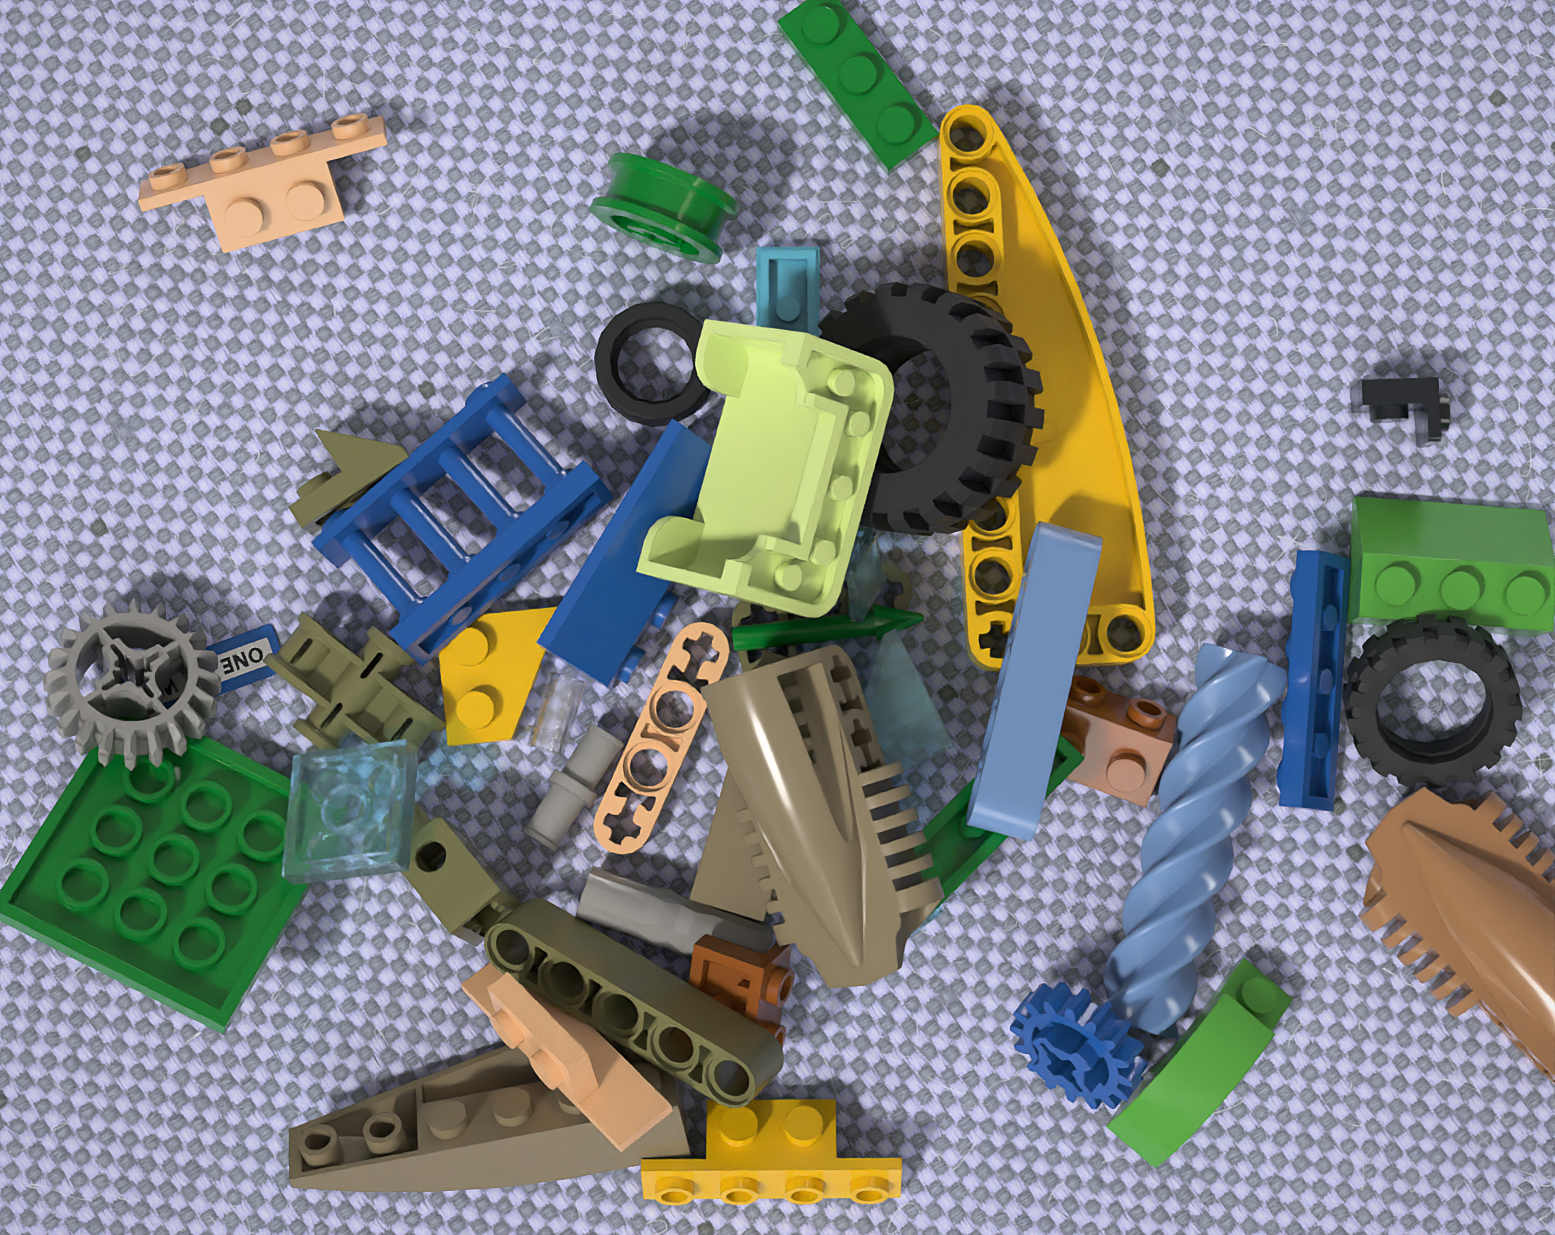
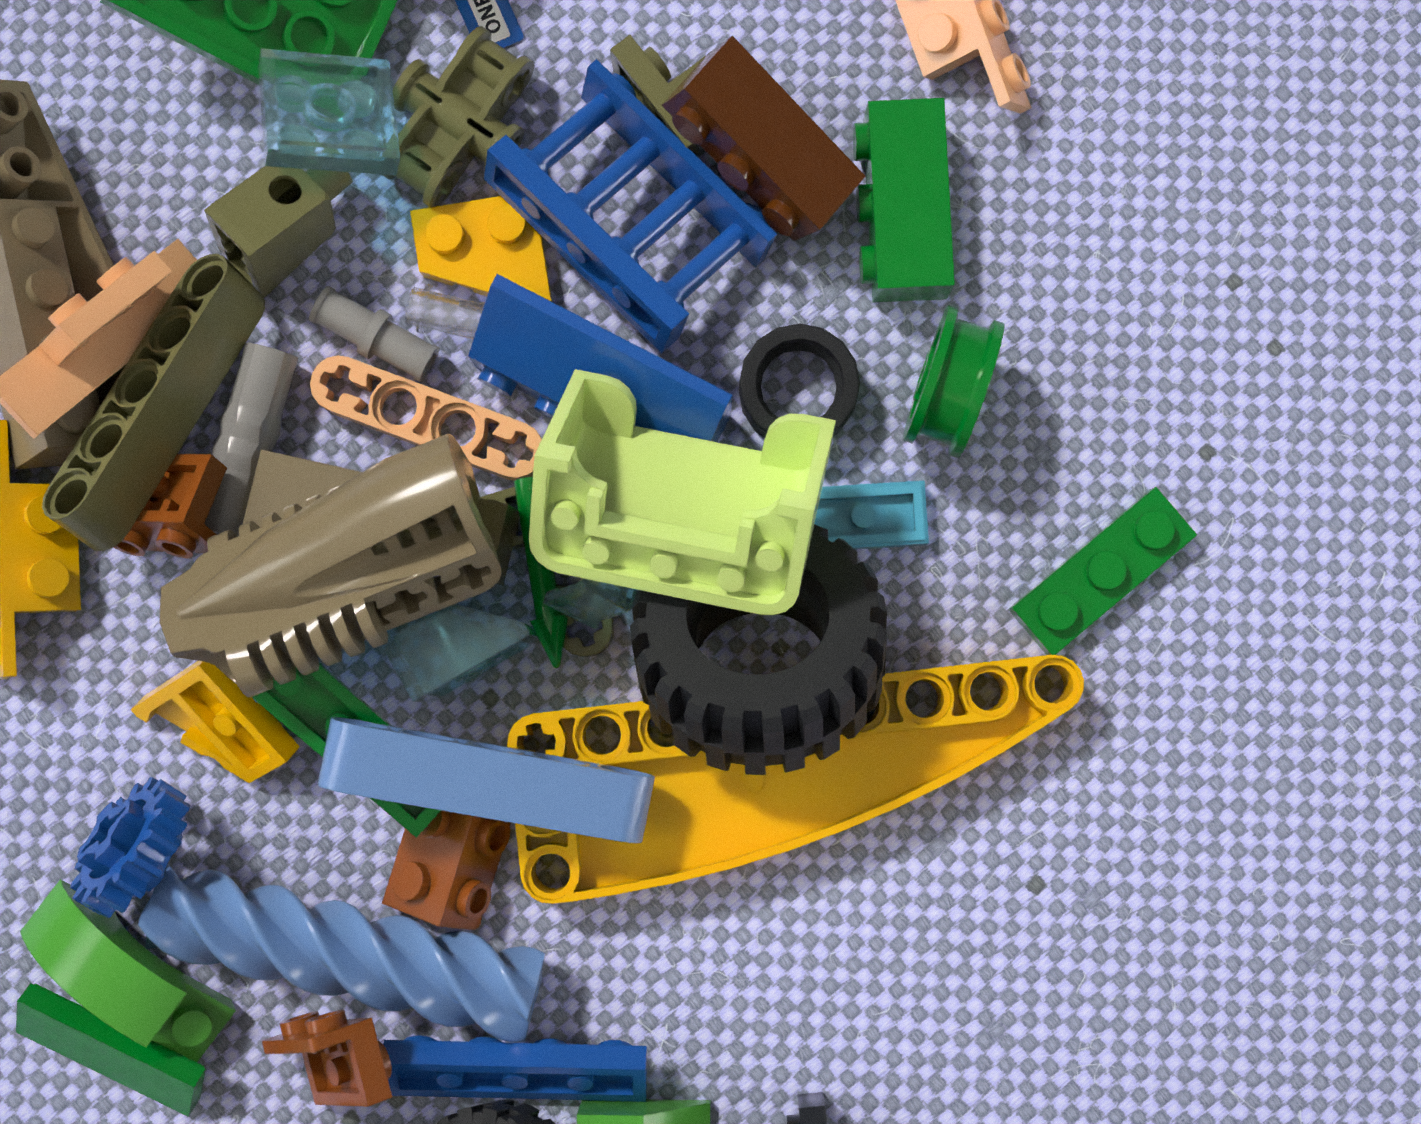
camera: 85 degrees right, 0 degrees up
none -> green tile [16,983,206,1117]
none -> yellow wing [131,661,300,783]
none -> dark orange bracket [262,1009,392,1107]
none -> reddish brown brick [662,35,866,241]
none -> green brick [853,98,955,303]

